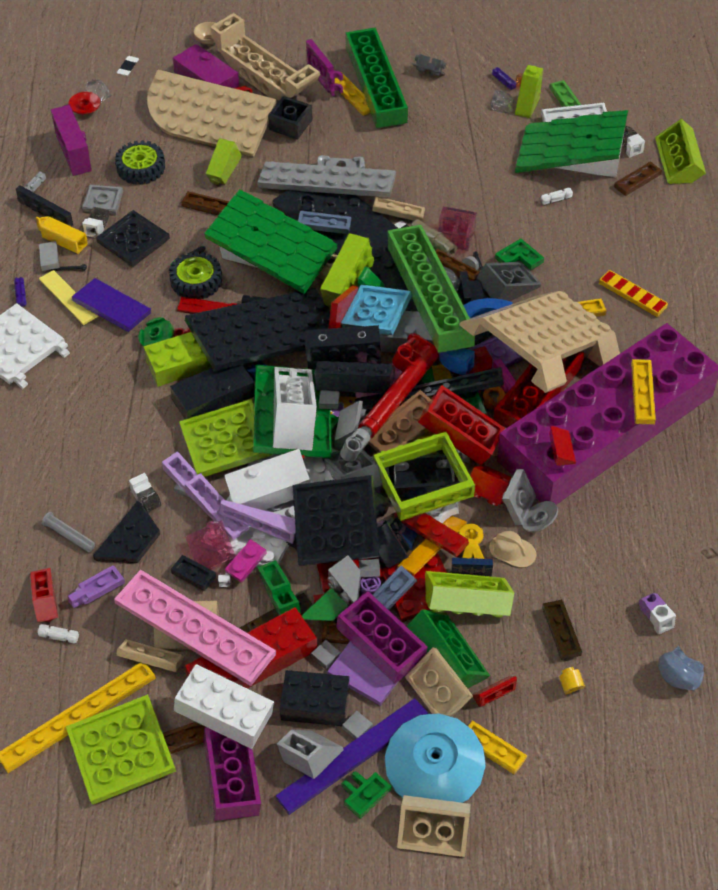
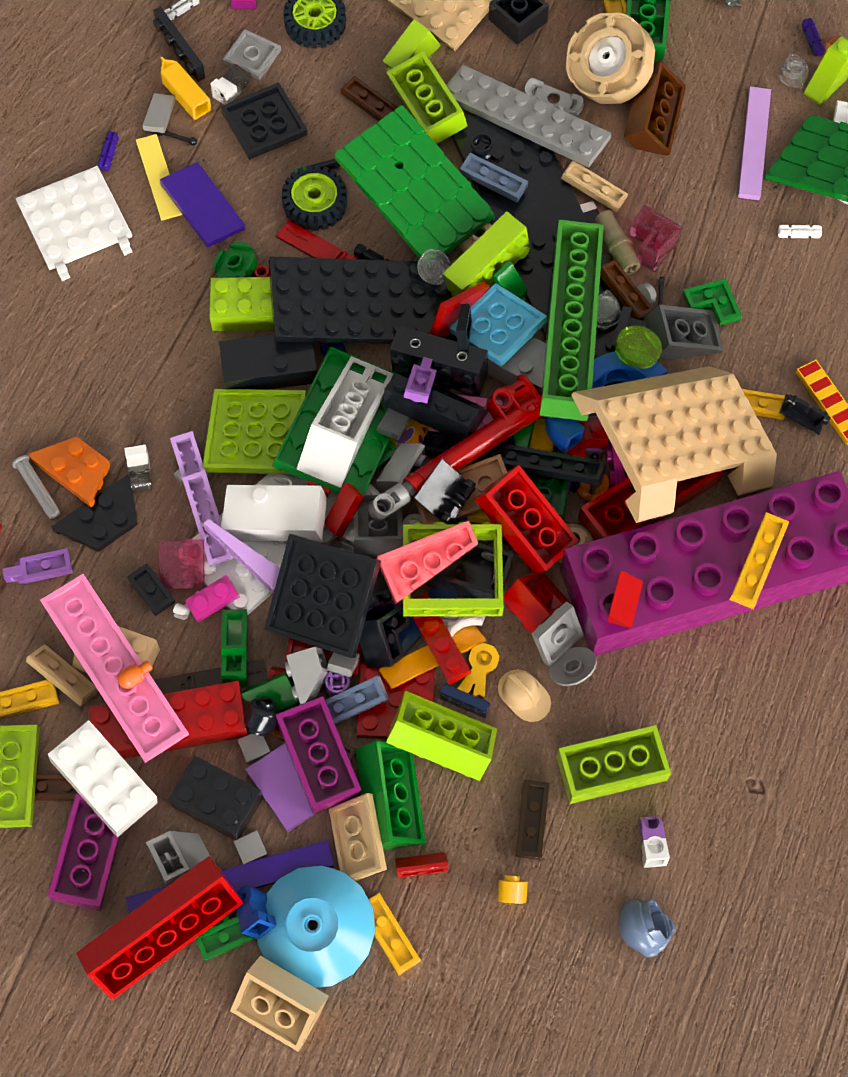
camera: 20 degrees right, 15 degrees up
none -> orange wing [28,436,111,507]
none -> red brick [76,856,244,1000]
none -> orange cylinder [118,661,153,689]
none -> blue leg [237,885,276,939]
none -> black head [244,696,281,736]
none -> red tile [324,483,364,537]
none -> coral wing [376,521,478,604]
none -> lime brick [386,51,468,144]
none -> medium lavender hinge [404,357,437,403]
none -> hinge [414,459,476,524]
none -> clear hat [417,248,451,286]
none -> black tile [456,303,472,350]
none -> lime brick [556,725,671,804]
none -> tan piece [566,13,655,104]
none -> clear neon green tile [615,325,662,369]
none -> reddish brown slope [624,60,686,156]
none -> lavender tile [738,86,771,200]
none -> black hinge [779,394,830,435]

